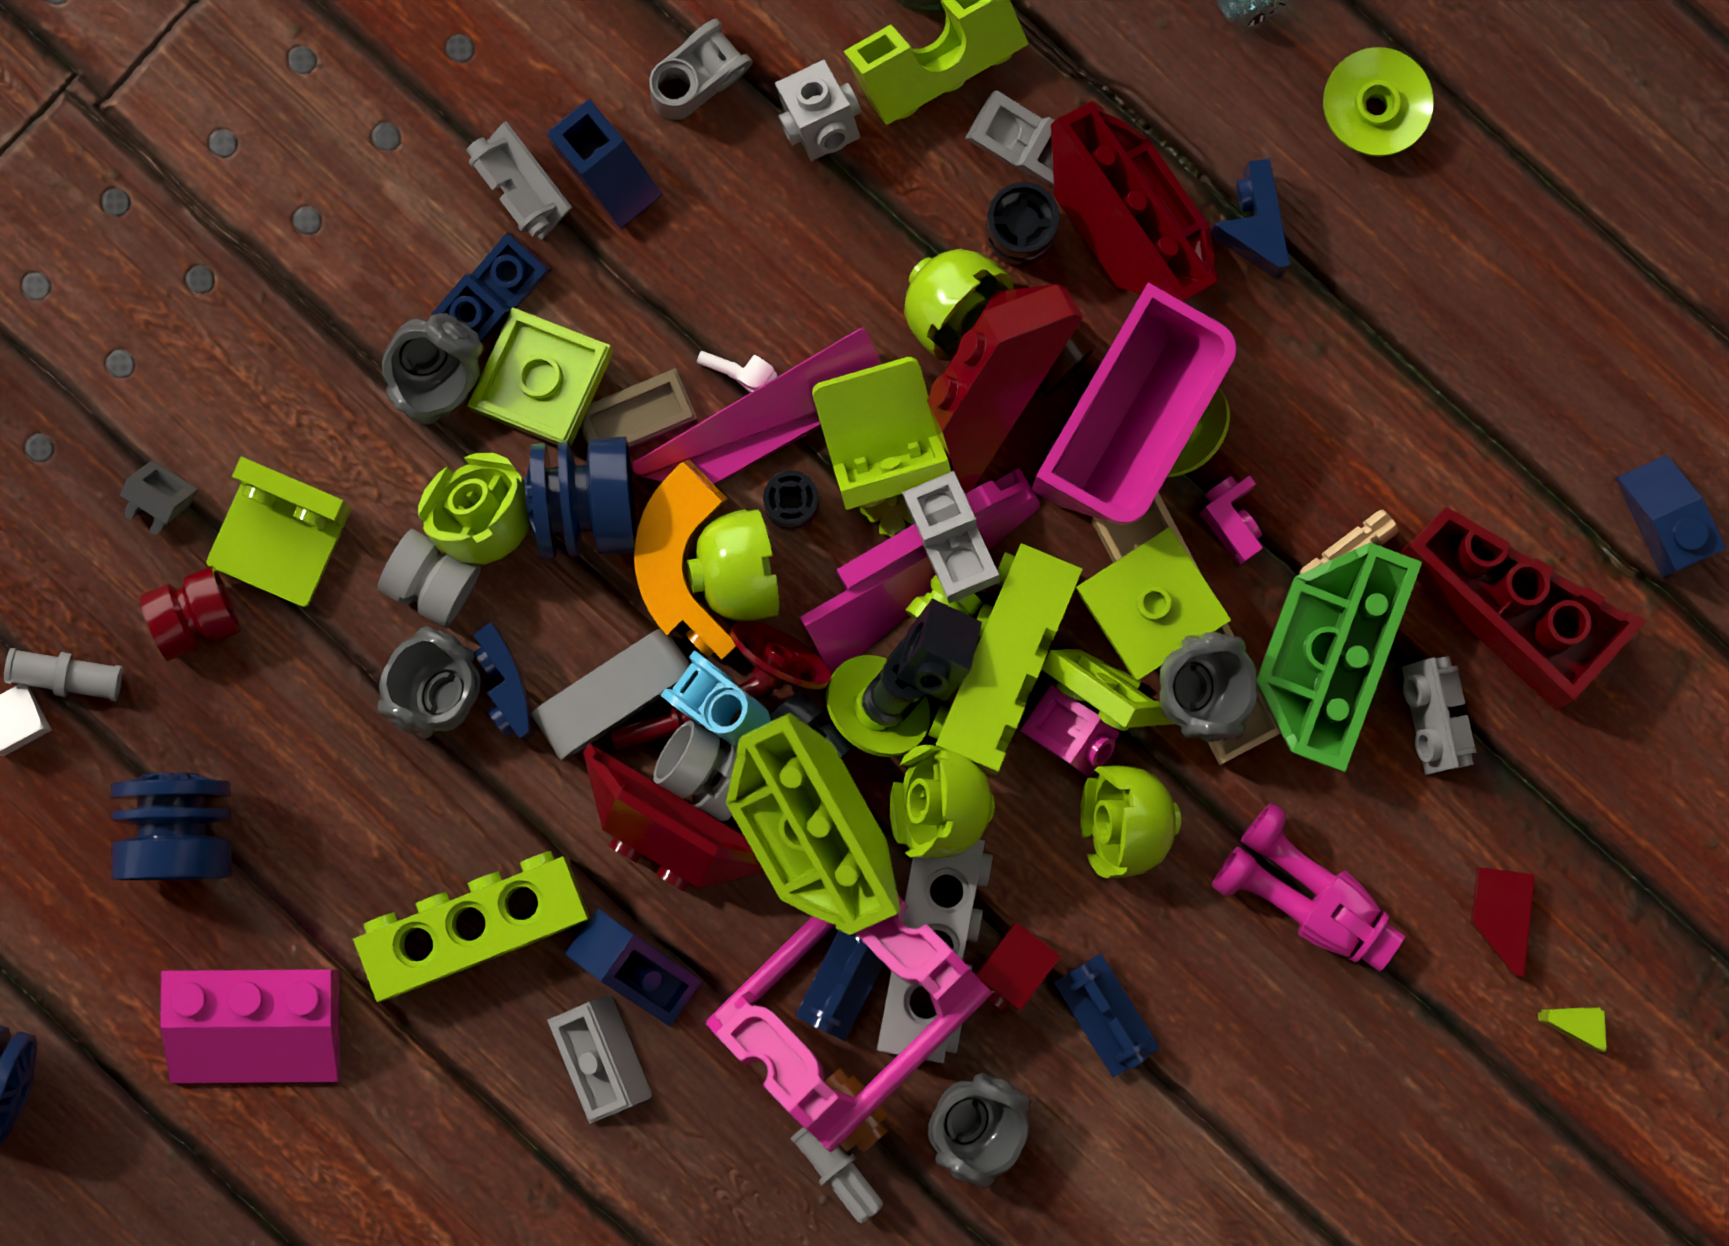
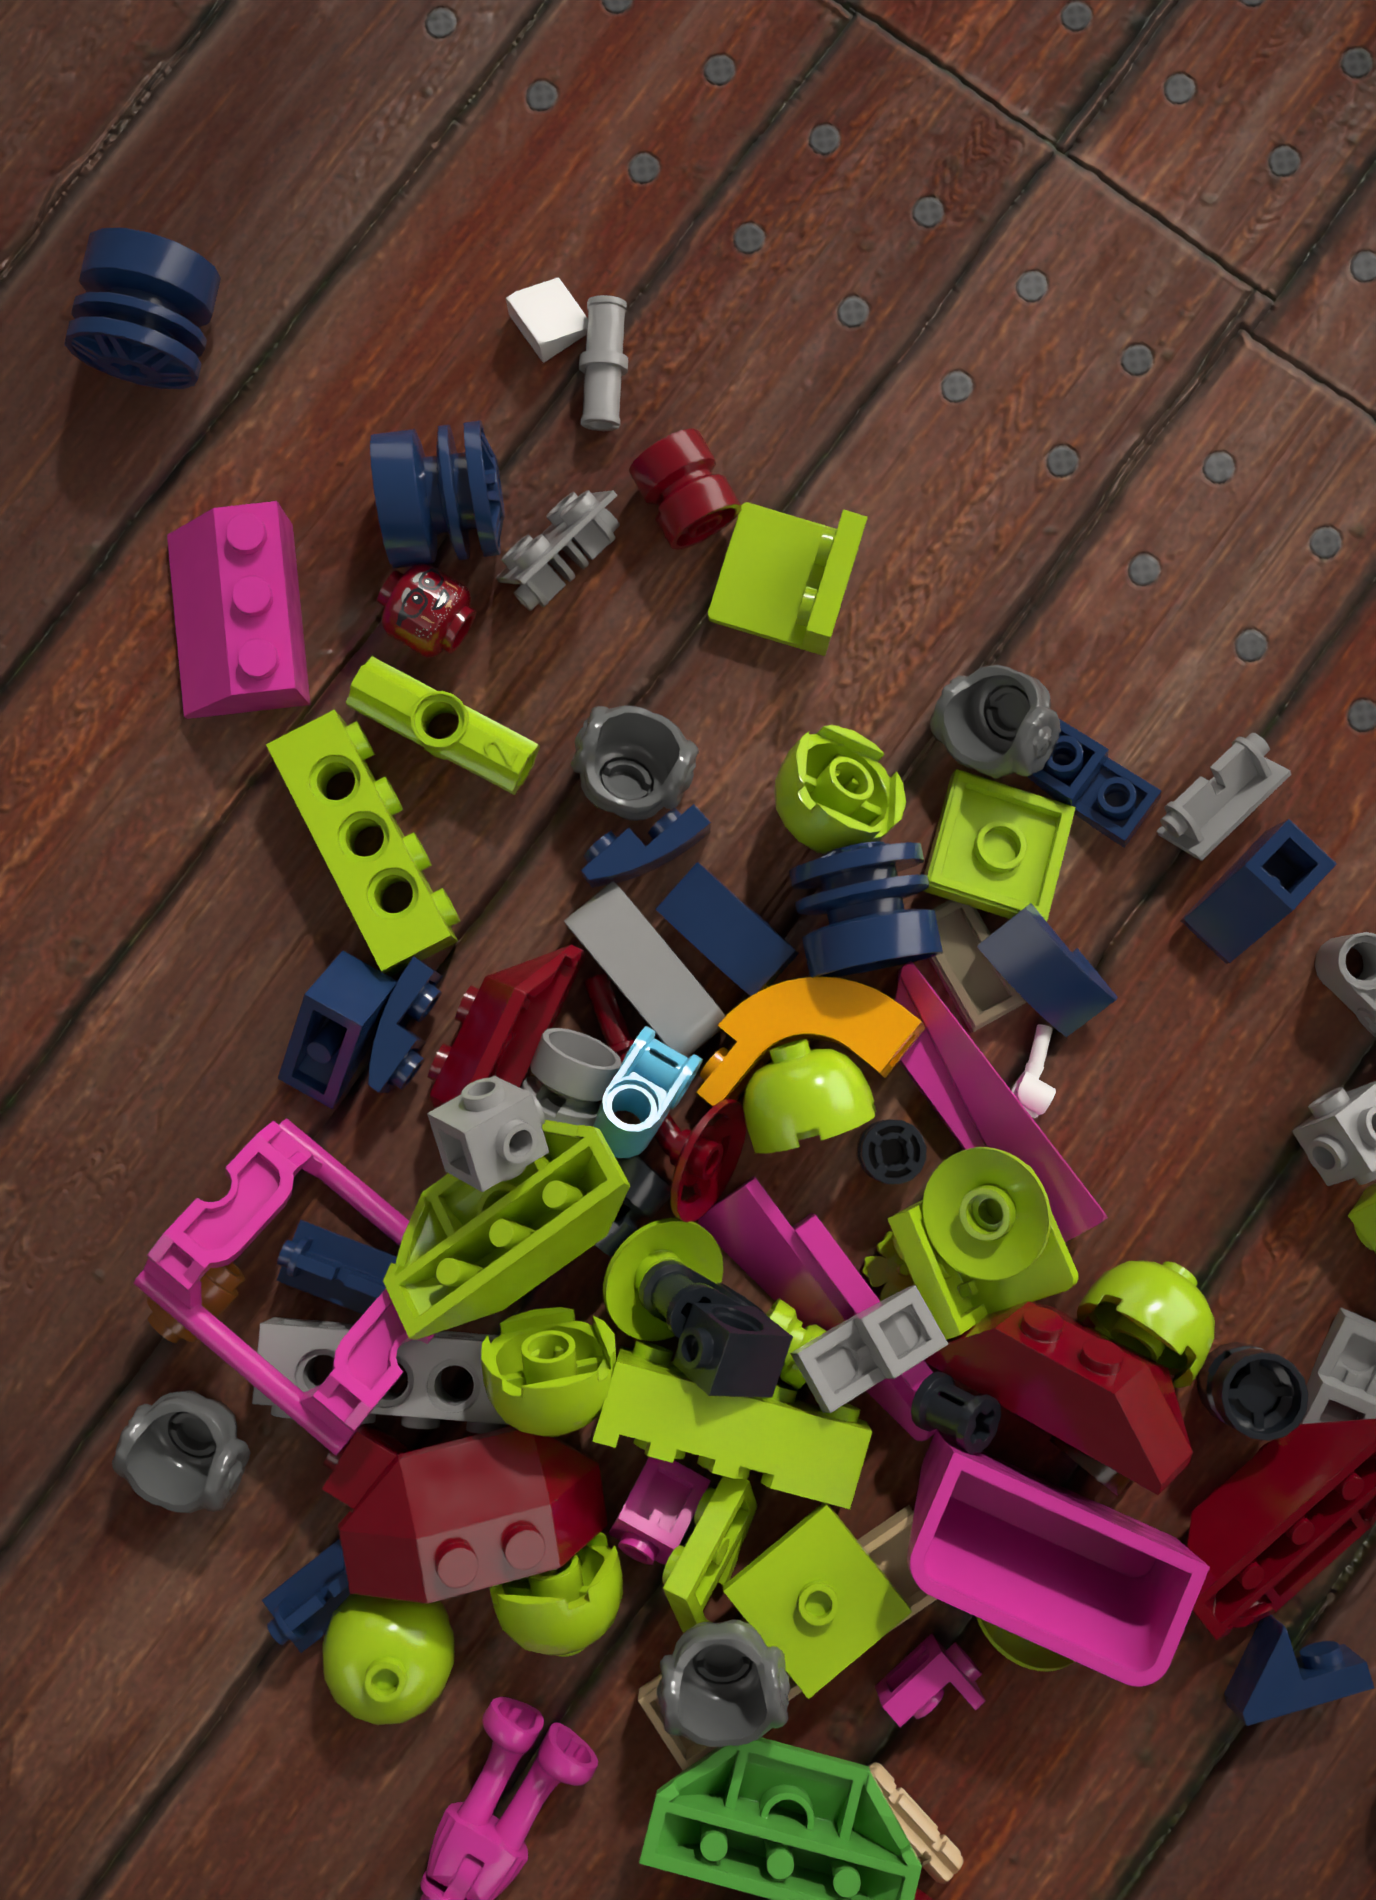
camera: 85 degrees right, 0 degrees up
dark grey tile [120,460,198,535] -> none
light grey wheel [377,528,481,629] -> none
light grey slope [547,995,652,1124] -> none
light grey axle [790,1127,883,1223] -> none
none -> lime cylinder [322,1594,455,1725]
none -> dark red wedge [338,1426,608,1604]
none -> lime piece [346,656,540,795]
none -> dark blue slope [368,957,443,1093]
none -> dark red head [377,563,476,658]
none -> light grey brick [427,1076,549,1192]
none -> light grey hinge [496,490,620,611]
none -> dark blue slope [656,862,799,996]
none -> black bush [911,1371,1001,1454]
none -> lime dish [922,1147,1051,1281]
none -> dark blue slope [977,903,1118,1037]

